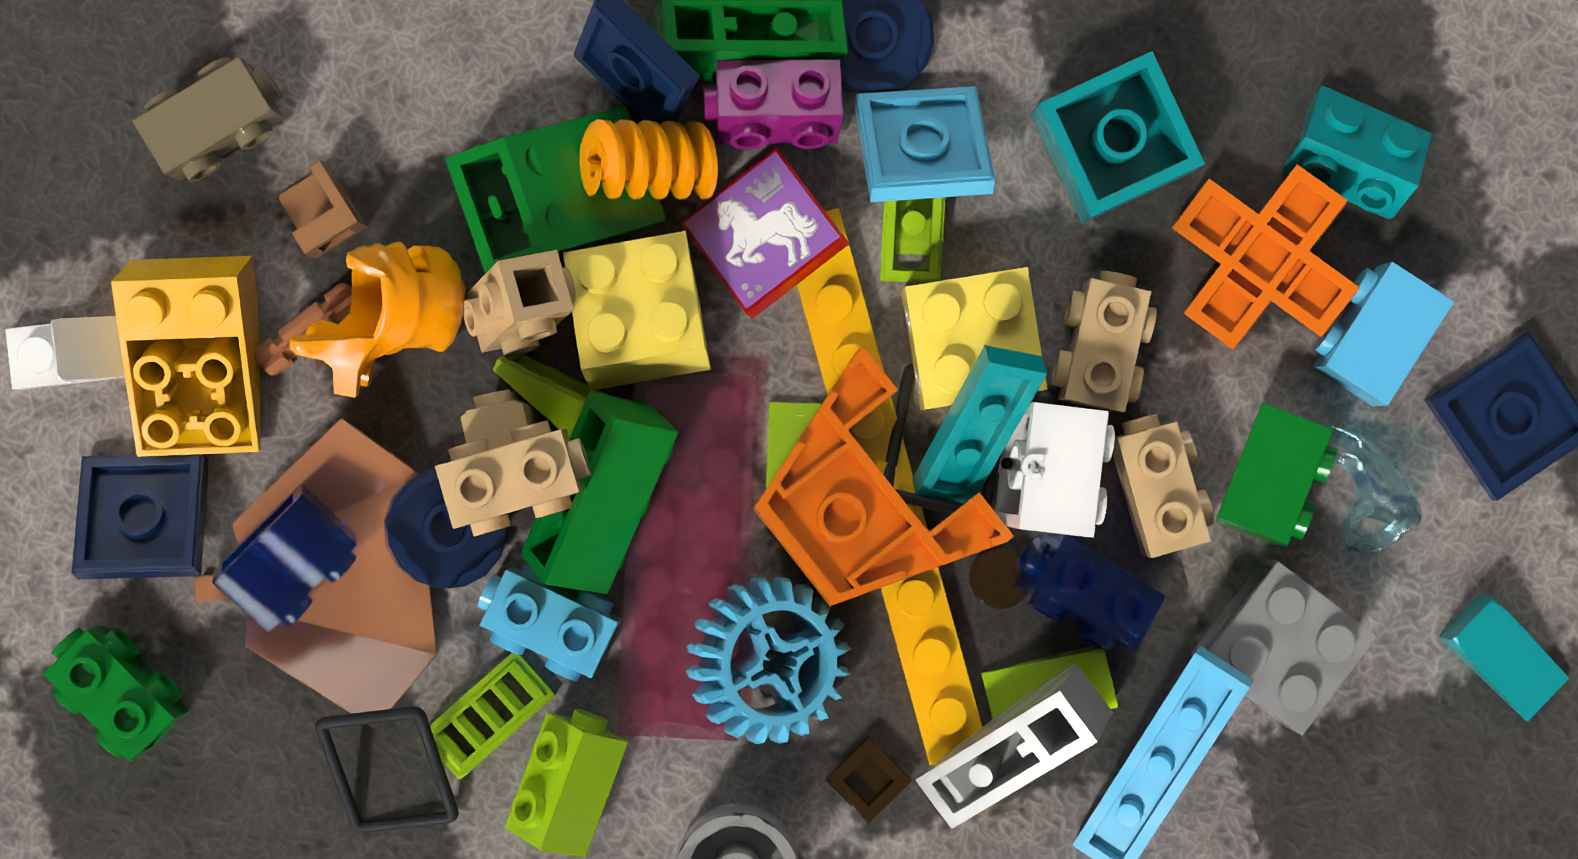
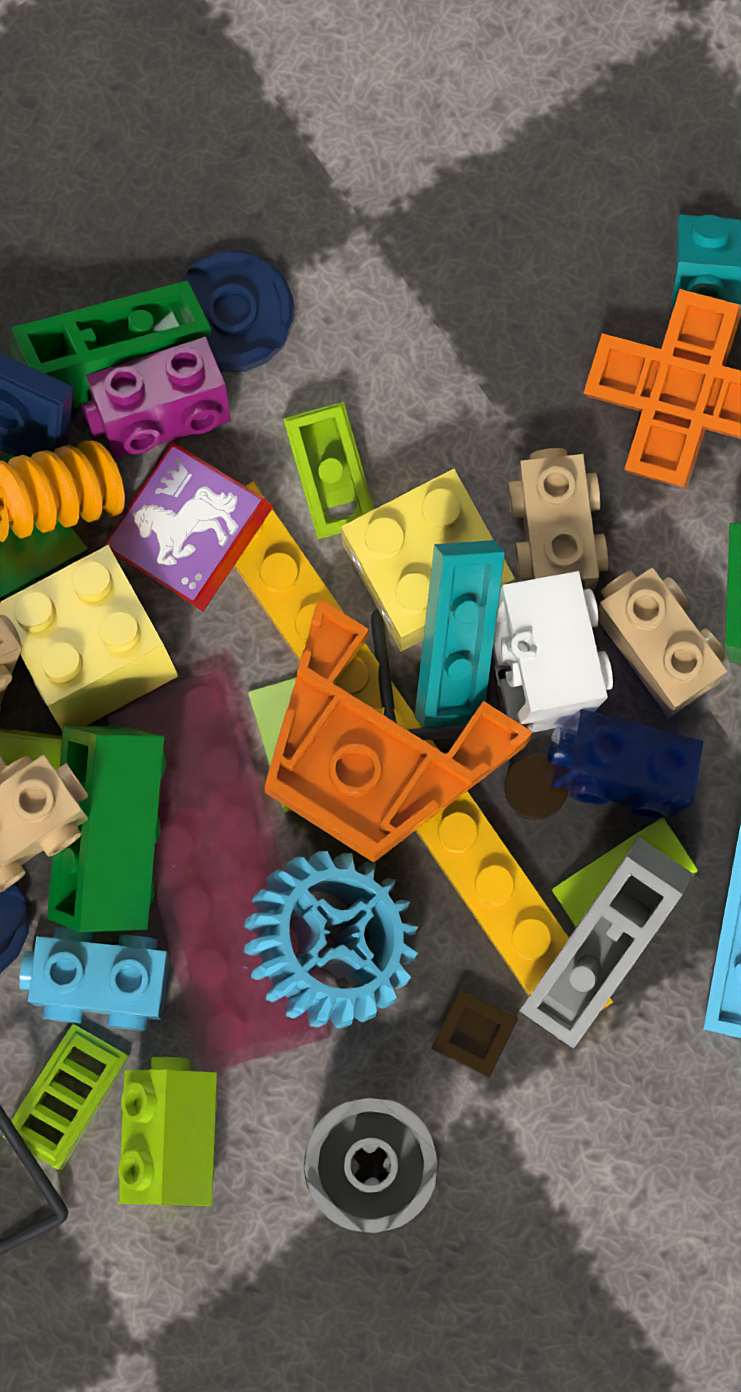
camera: 20 degrees left, 10 degrees down
medium azure tile [855,86,995,202] -> none
teal brick [1031,51,1205,224] -> none

